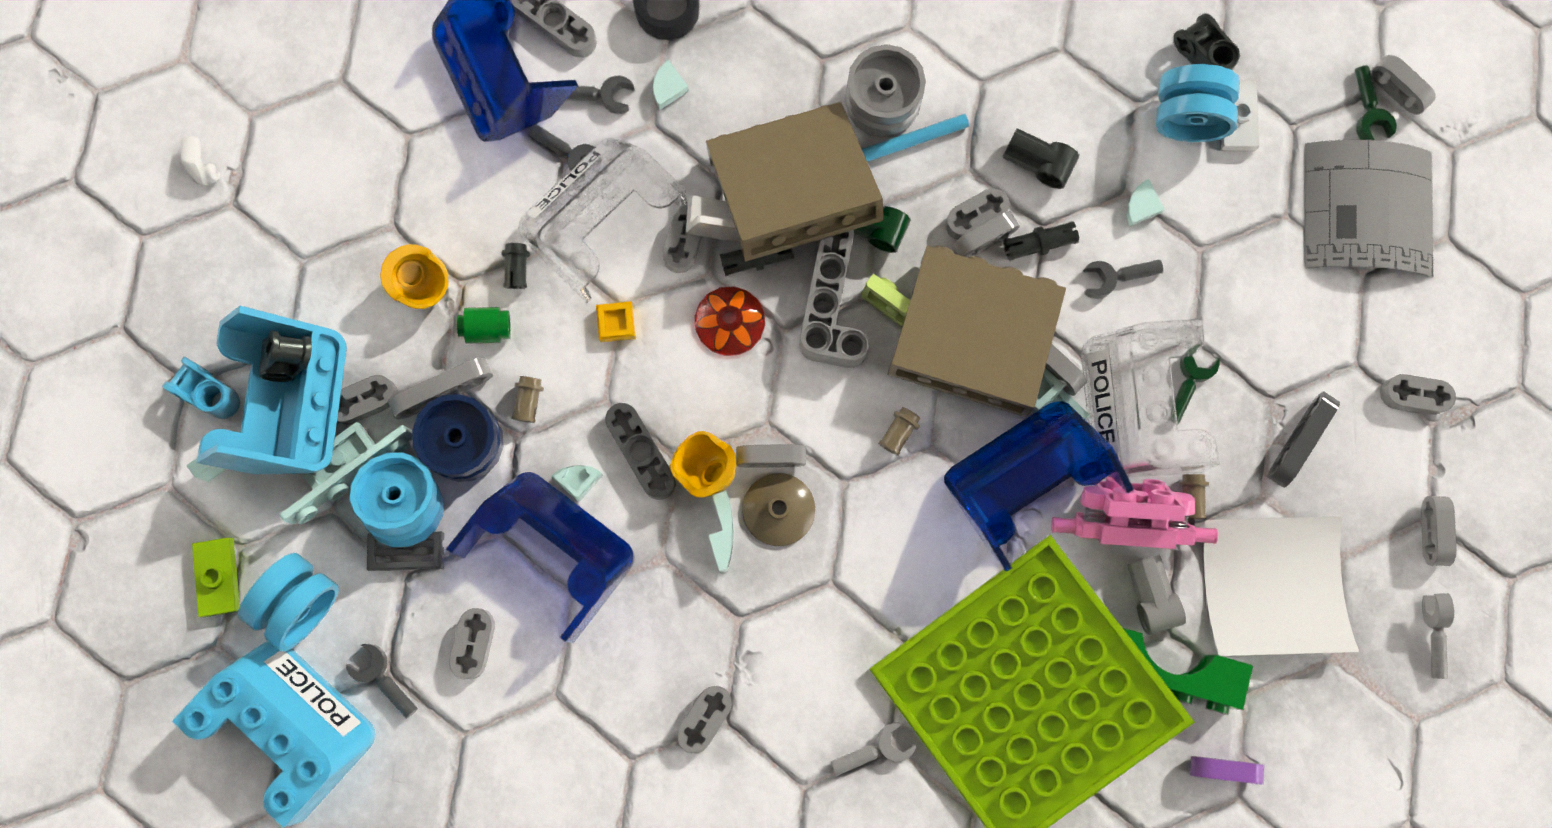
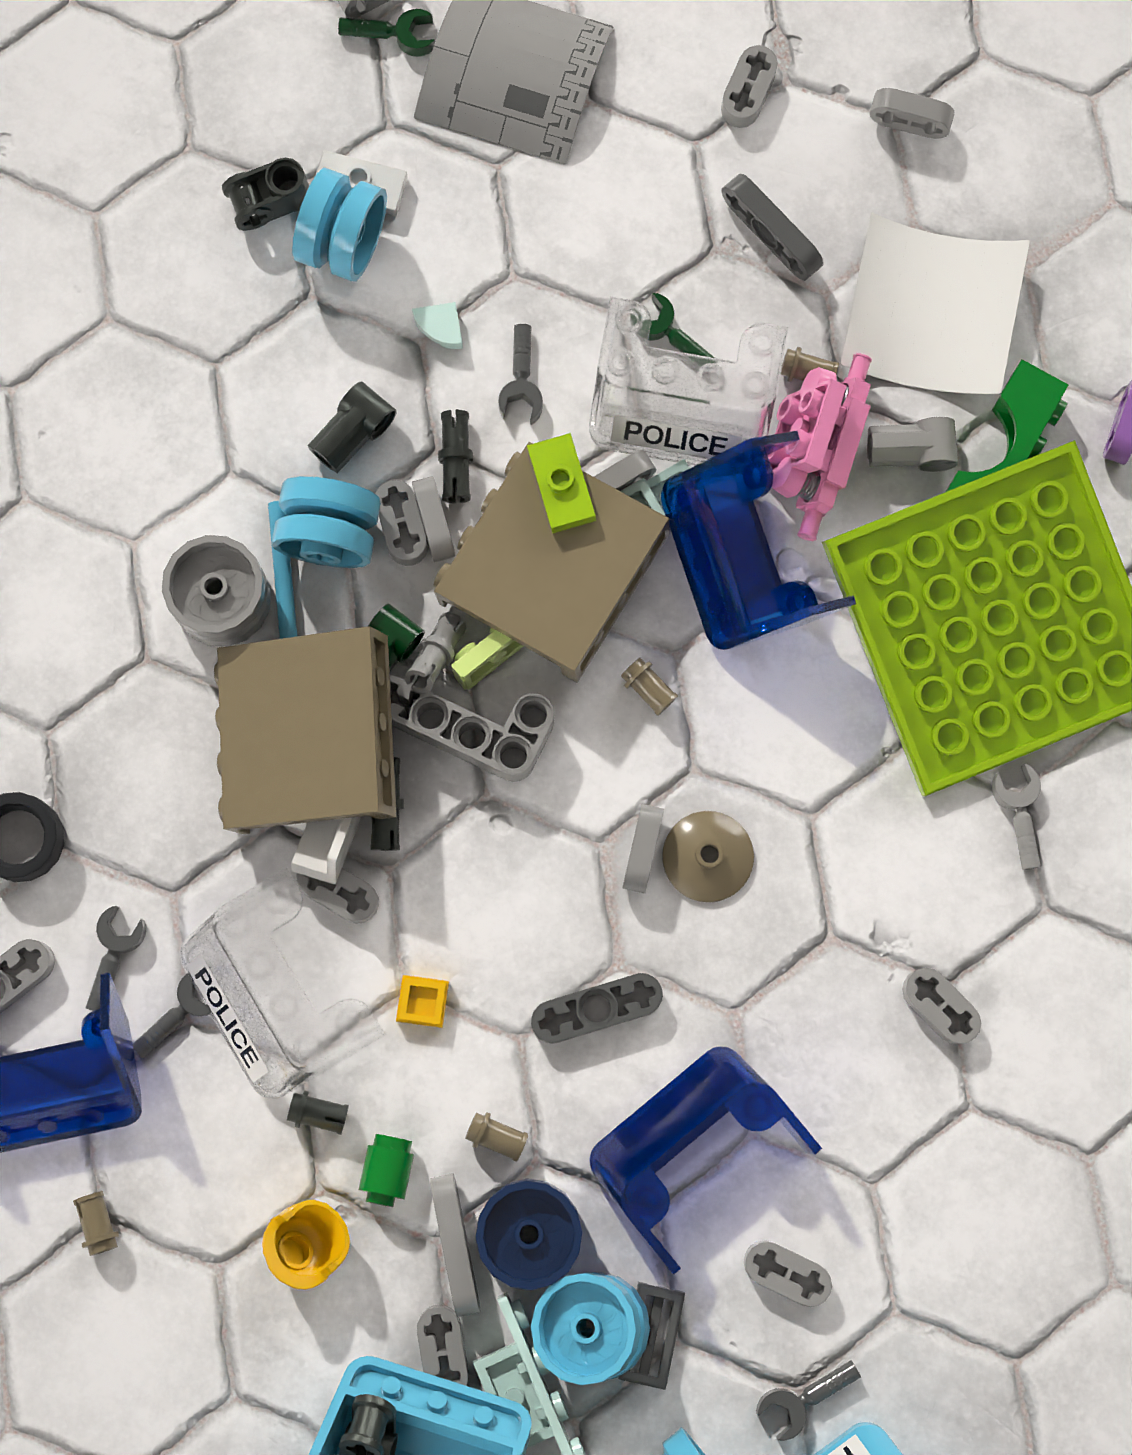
camera: 75 degrees left, 0 degrees up
light aqua tile [551,465,603,502] -> none
light aqua tile [653,60,689,110] -> none
yellow helmet [670,431,736,497] -> none
clear red dish [695,286,765,356] -> none
light aqua slope [709,491,734,573] -> none
light grey piece [1422,593,1454,679] -> none
none -> dark tan pin [73,1191,120,1256]
none -> medium azure wheel [271,476,381,568]
none -> light grey pin [405,612,467,693]
none -> lime plate [527,433,596,534]

